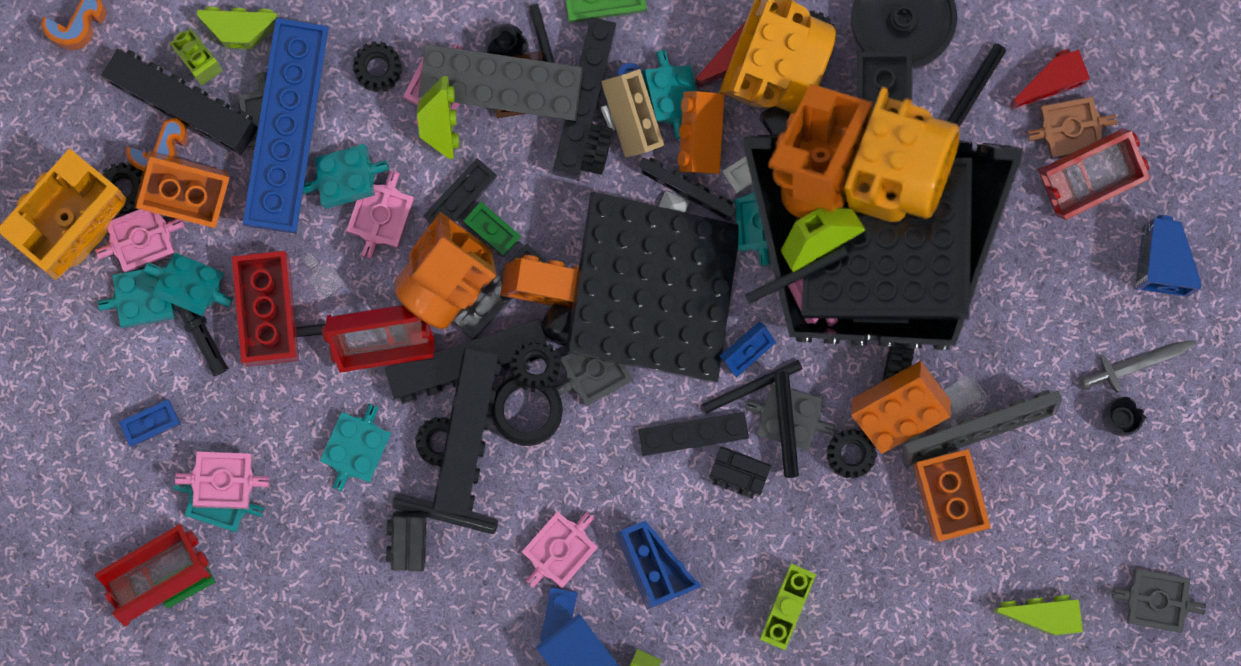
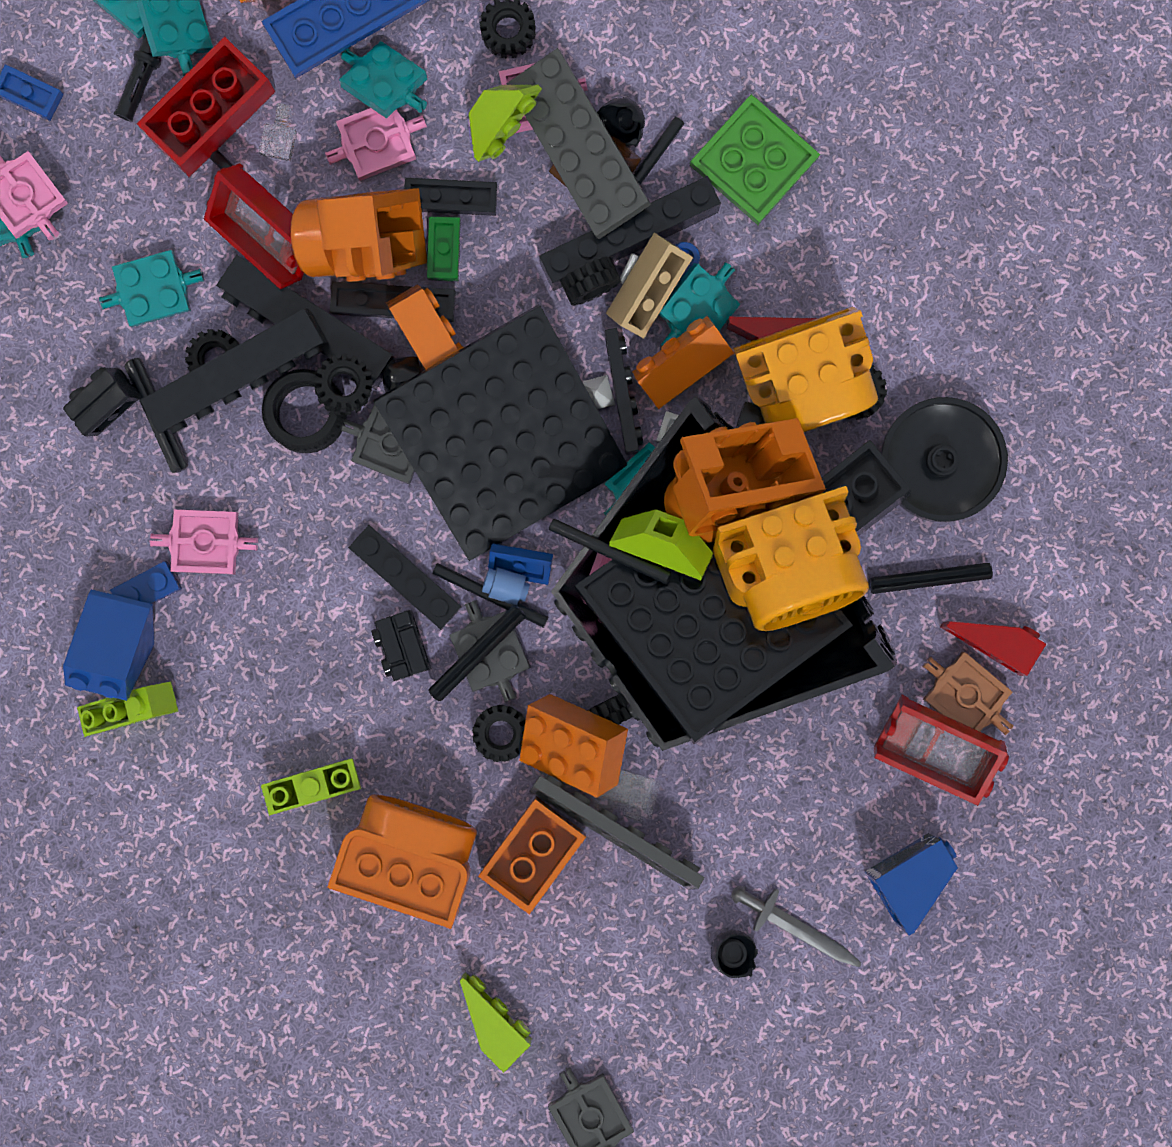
camera: 55 degrees right, 5 degrees up
blue wedge [615,520,702,610] -> none
none -> orange brick [327,794,477,929]
none -> medium blue brick [482,567,530,606]

